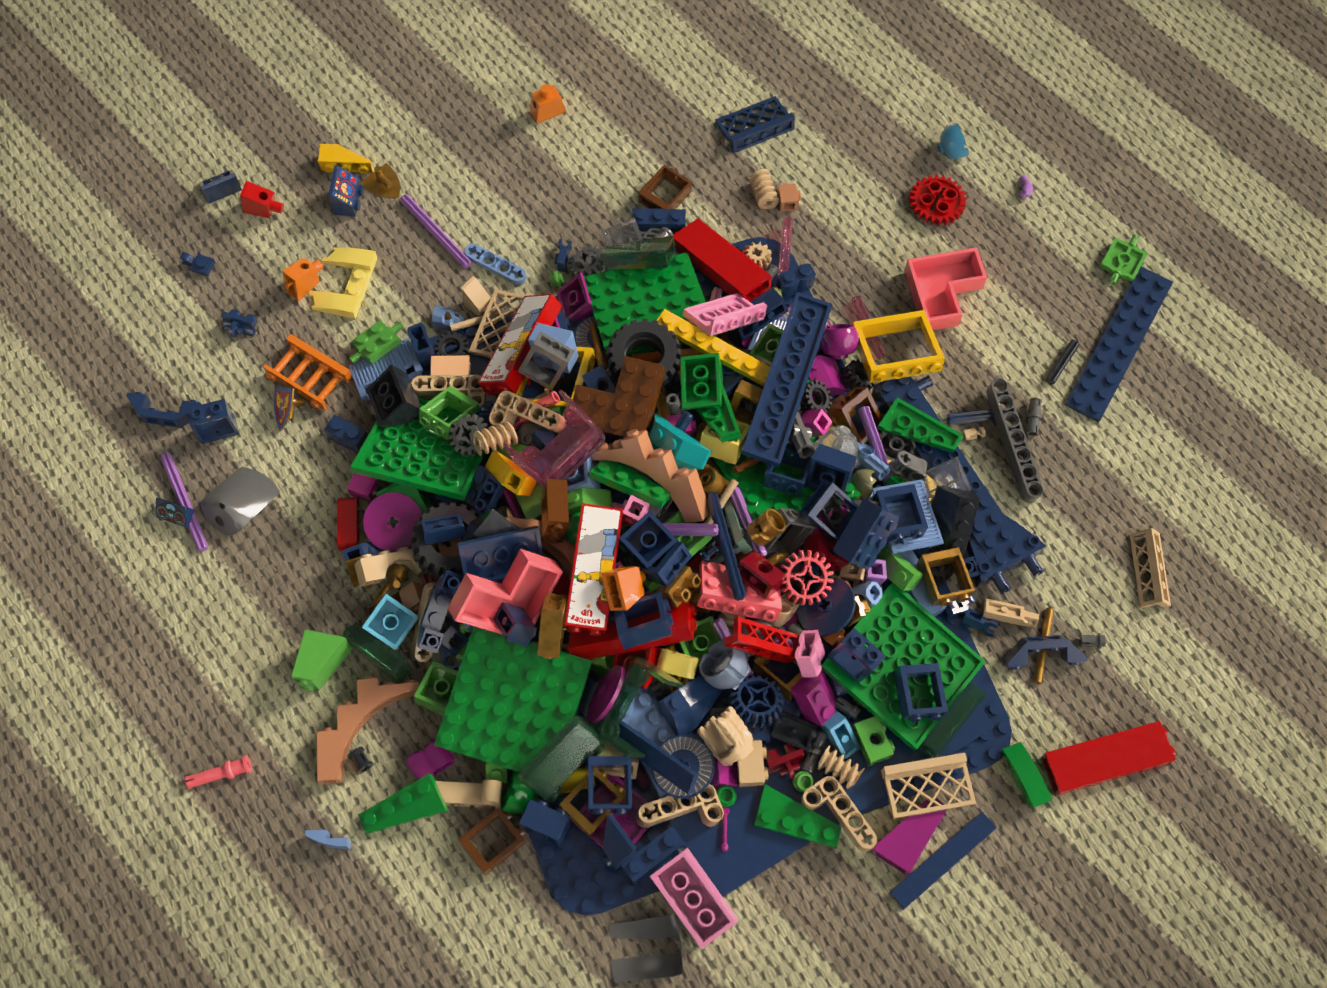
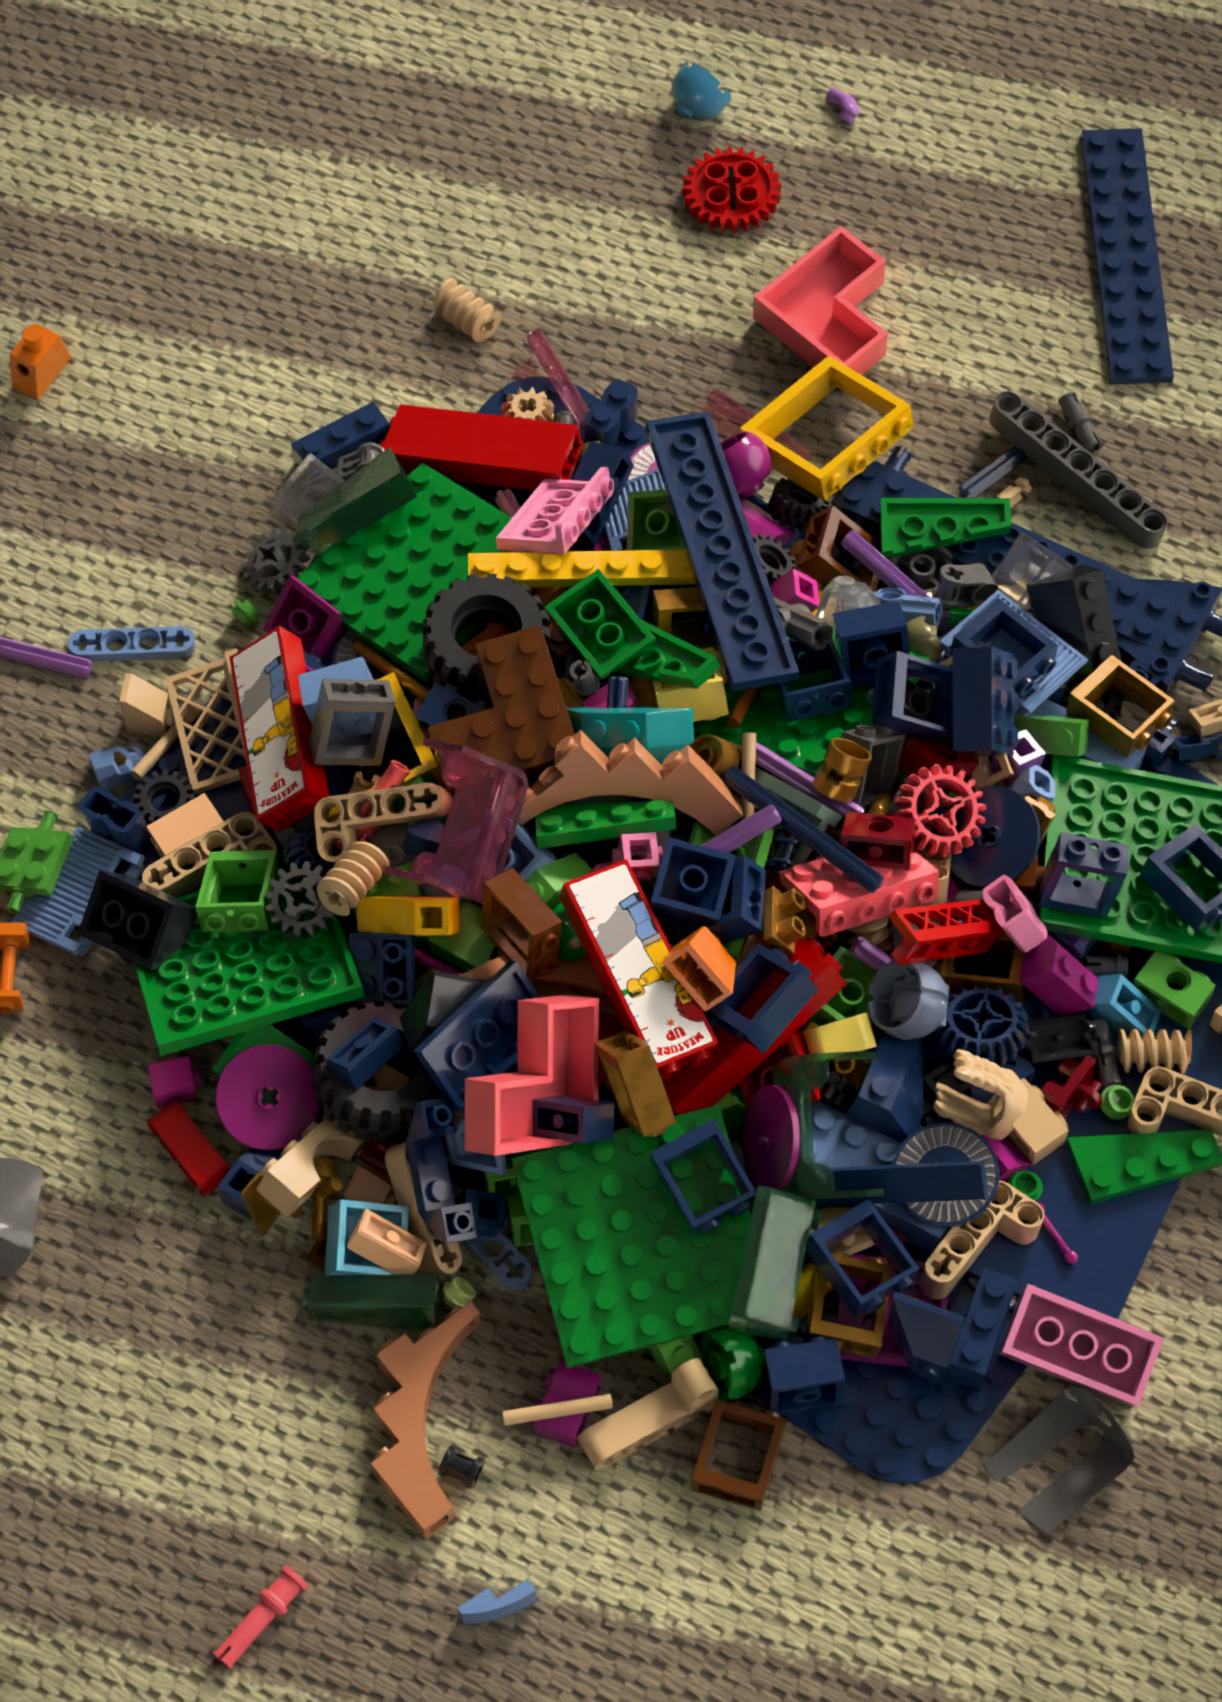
camera: 30 degrees left, 5 degrees down
bright green slope [292,630,352,692] -> none
dark blue brick [324,415,368,453] -> none
green wing [358,774,449,834] -> none
bright green slope [414,661,458,716] -> none
dark blue plate [554,239,572,272] -> none
reddish brown window [638,165,692,209] -> none
dark blue fence [715,96,795,153] -> none
nougat brick [777,183,801,212] -> none
black axle [1046,339,1080,385] -> none
bright green plate [1099,235,1148,285] -> none
none -> light nougat slope [347,1208,427,1281]
none -> yellowish green plate [443,1277,476,1309]
none -> tan bar [502,1394,613,1426]
none -> dark blue window [649,1119,757,1235]

